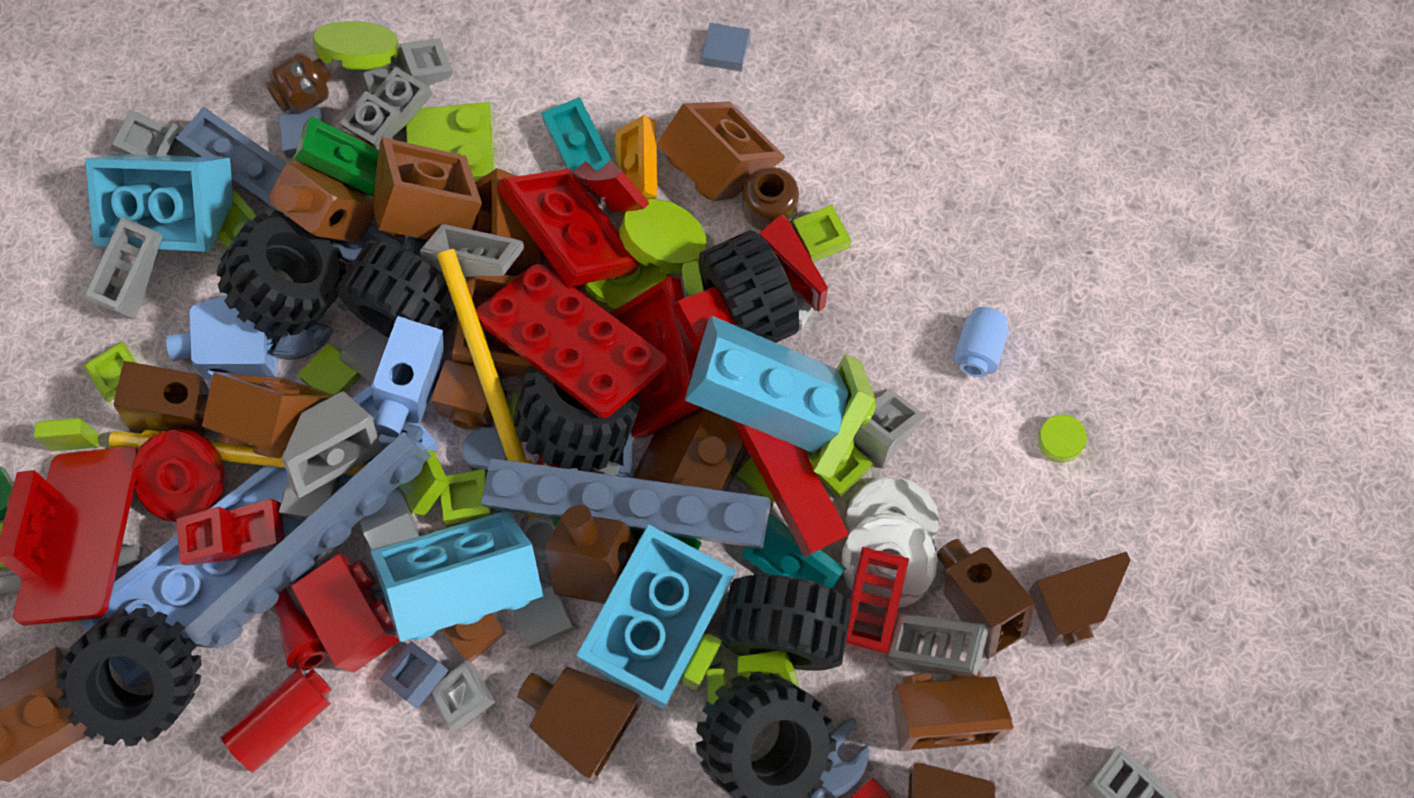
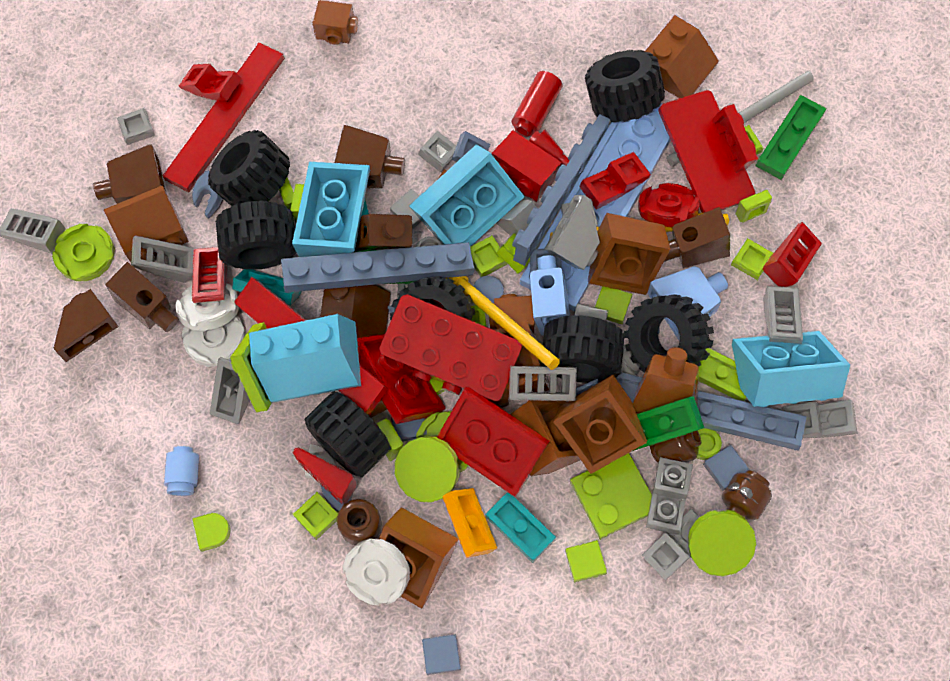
camera: 160 degrees right, 0 degrees up
red slope [573,160,650,212] -> none
lime tile [1038,414,1087,463] -> none
none -> lime tile [52,224,115,281]
none -> lime tile [192,513,231,552]
none -> white tile [343,539,410,605]
none -> lime tile [565,540,607,583]
none -> red slope [762,222,822,287]

